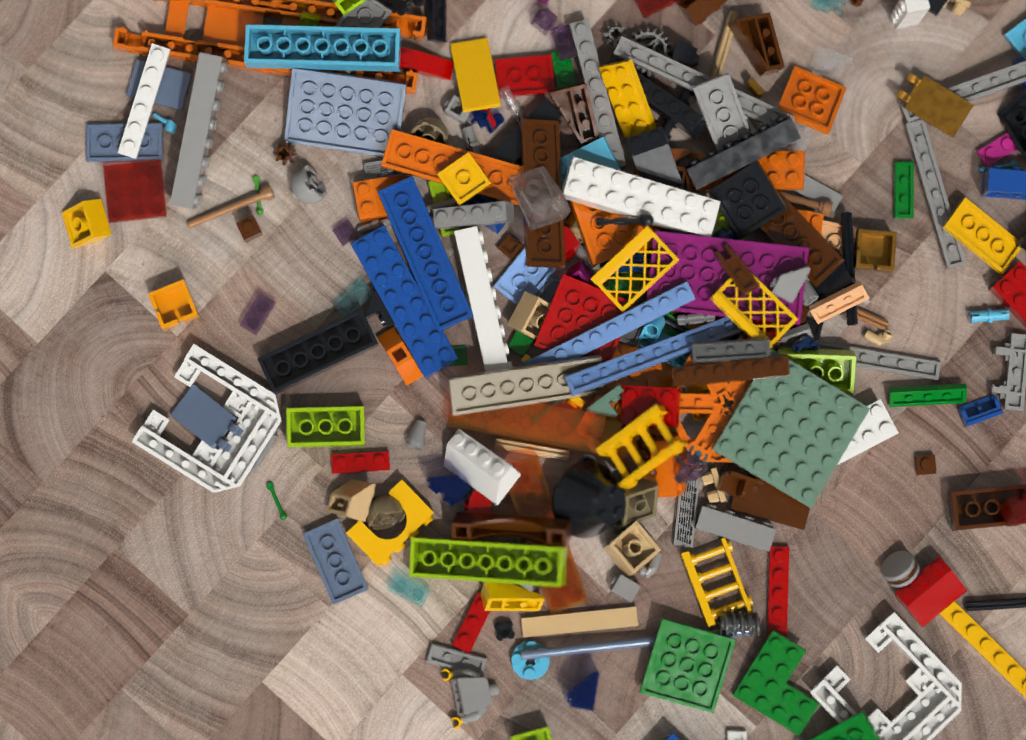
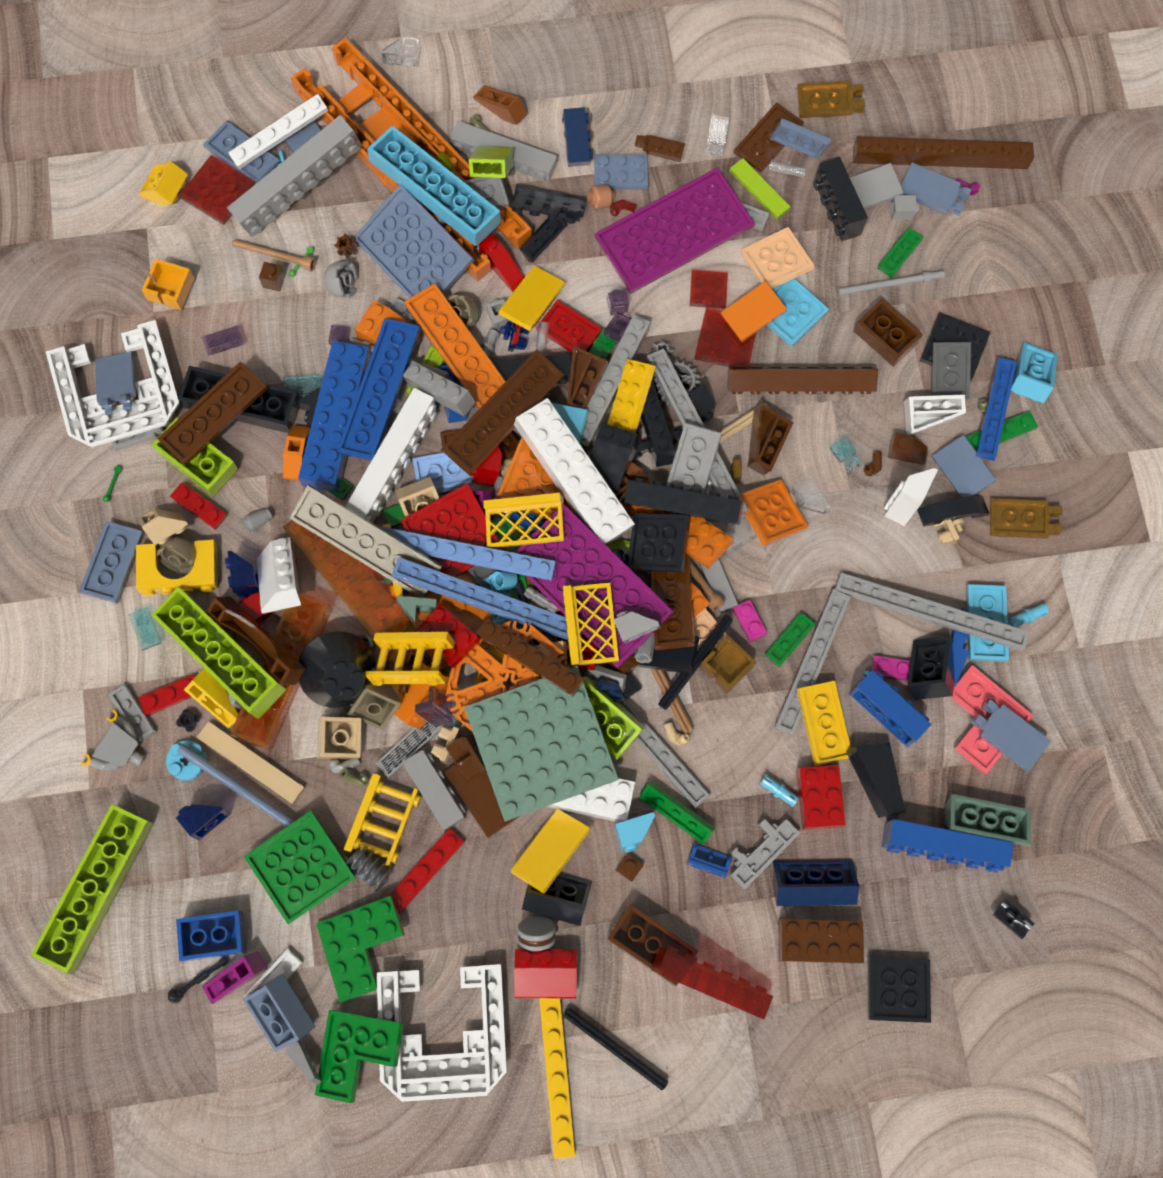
camera: 40 degrees right, 10 degrees down
yellow plate [437,152,491,206] -> none
tan axle [494,437,570,461] -> none
clear slope [508,166,571,230] -> none
black piece [596,214,654,226] -> none
light grey brick [609,574,641,603] -> none
dark grey tile [691,337,771,363] -> none
reddish brown hinge [713,243,760,296] -> none
light nougat plate [808,281,869,324] -> none
pearl gold tile [896,73,974,138] -> none
none -> reddish brown plate [157,361,268,466]
none -> olive arm [340,768,369,787]
none -> yellow tile [511,808,591,893]
none -> black slope [521,873,592,926]
none -> medium azure slope [614,812,655,853]
none -> dark pink plate [732,600,767,643]

